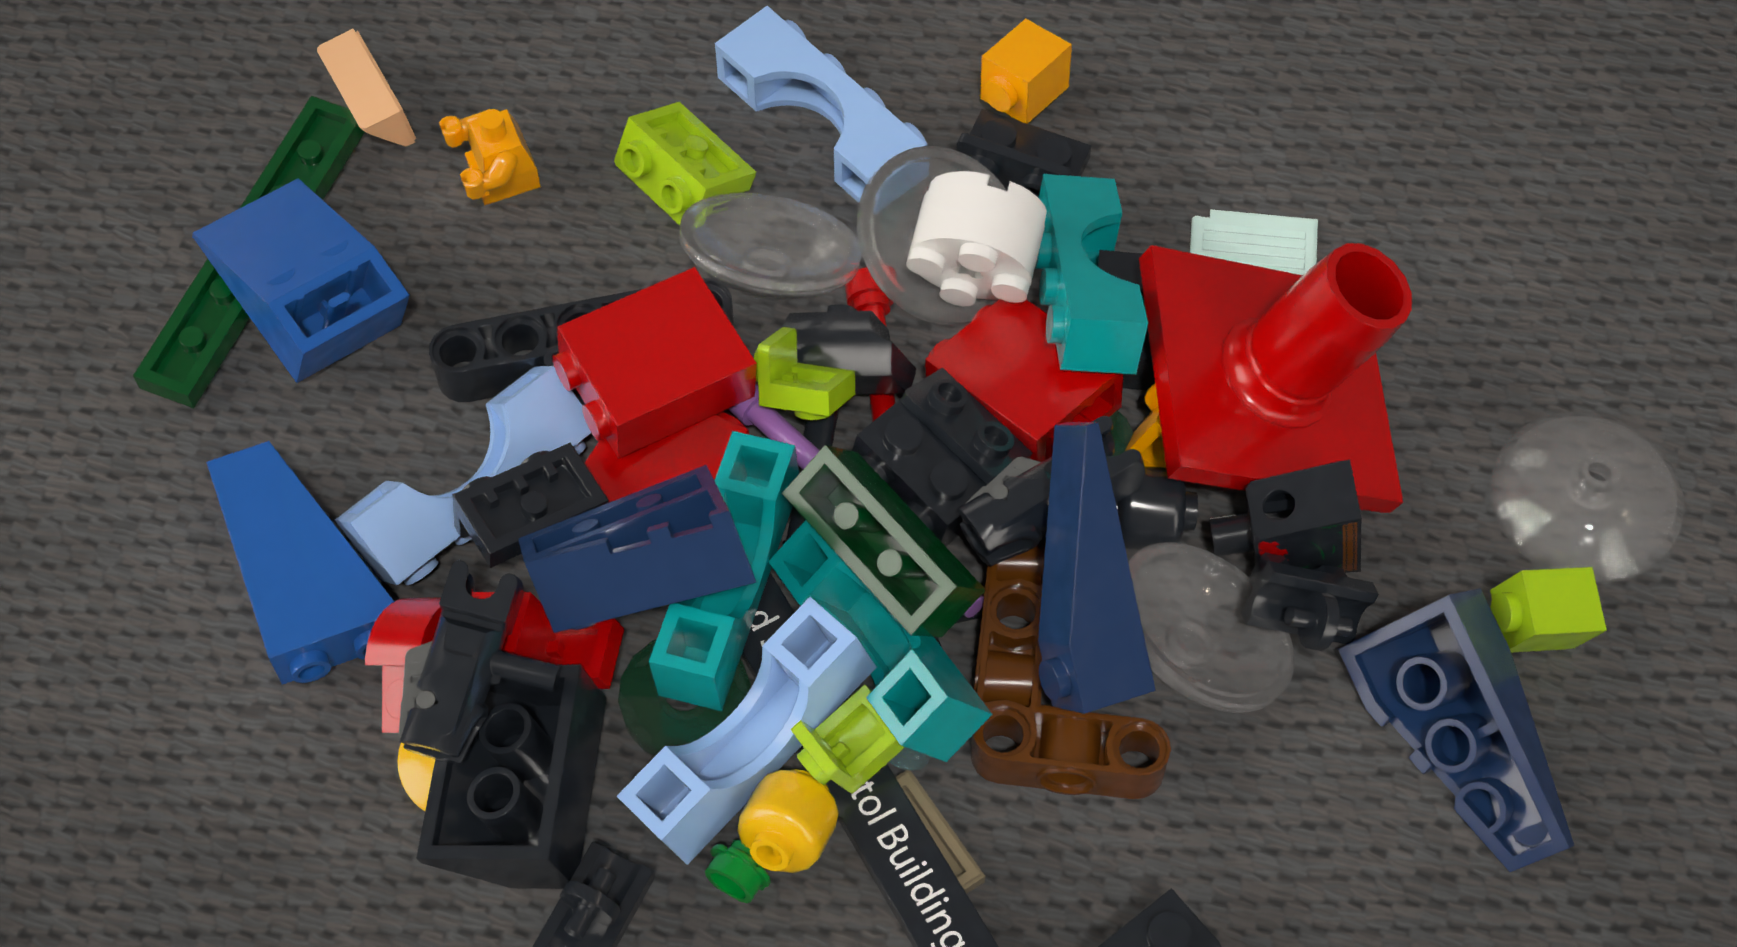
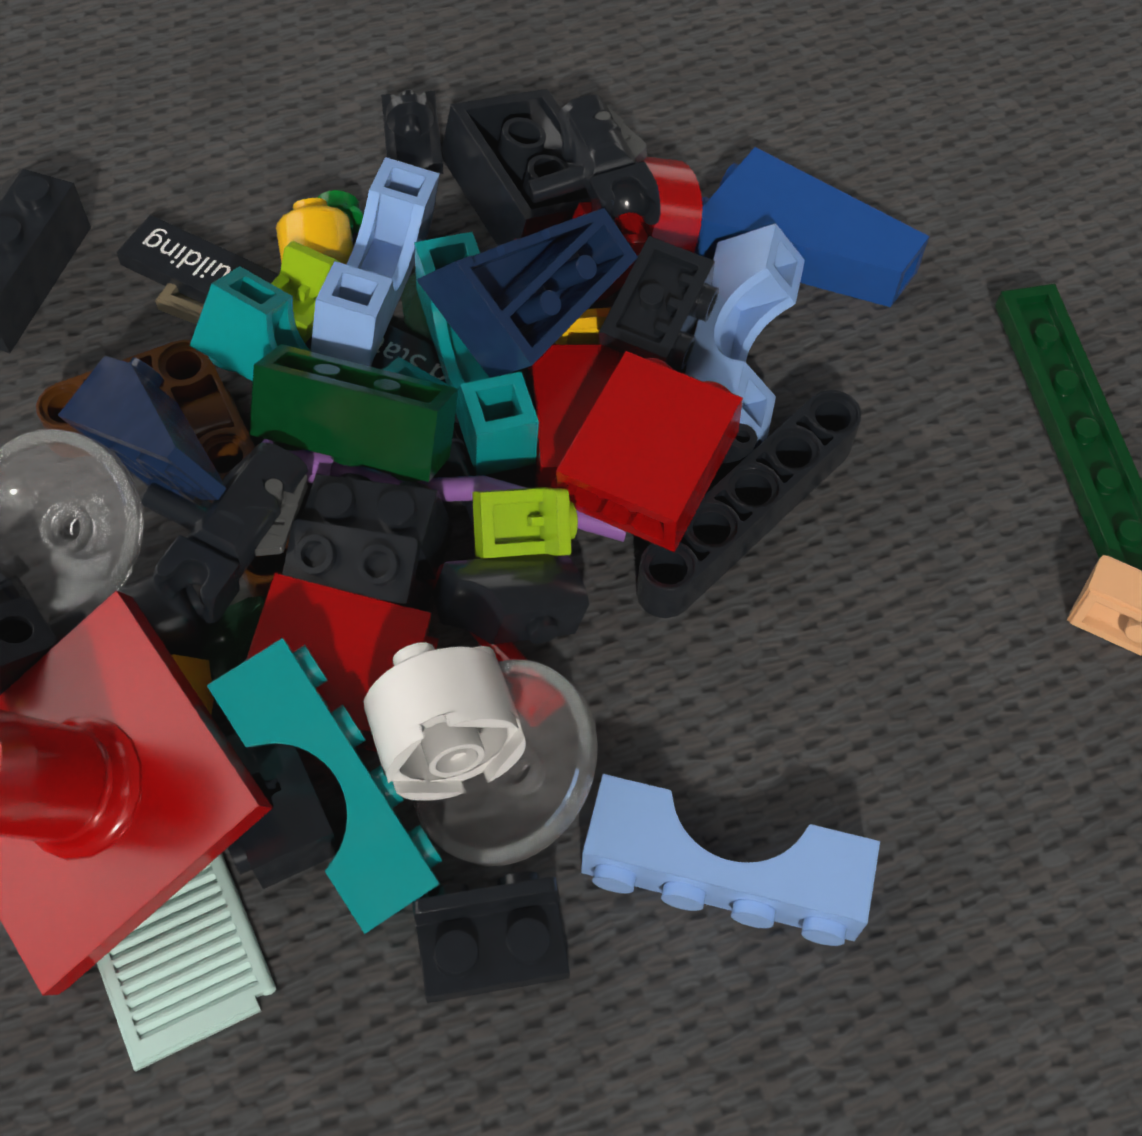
camera: 145 degrees right, 0 degrees up
blue slope [192,178,410,383] -> none
light orange piece [439,109,541,206] -> none
lime bracket [614,102,756,233] -> none
clear dish [679,193,862,301] -> none
light orange brick [980,19,1072,124] -> none

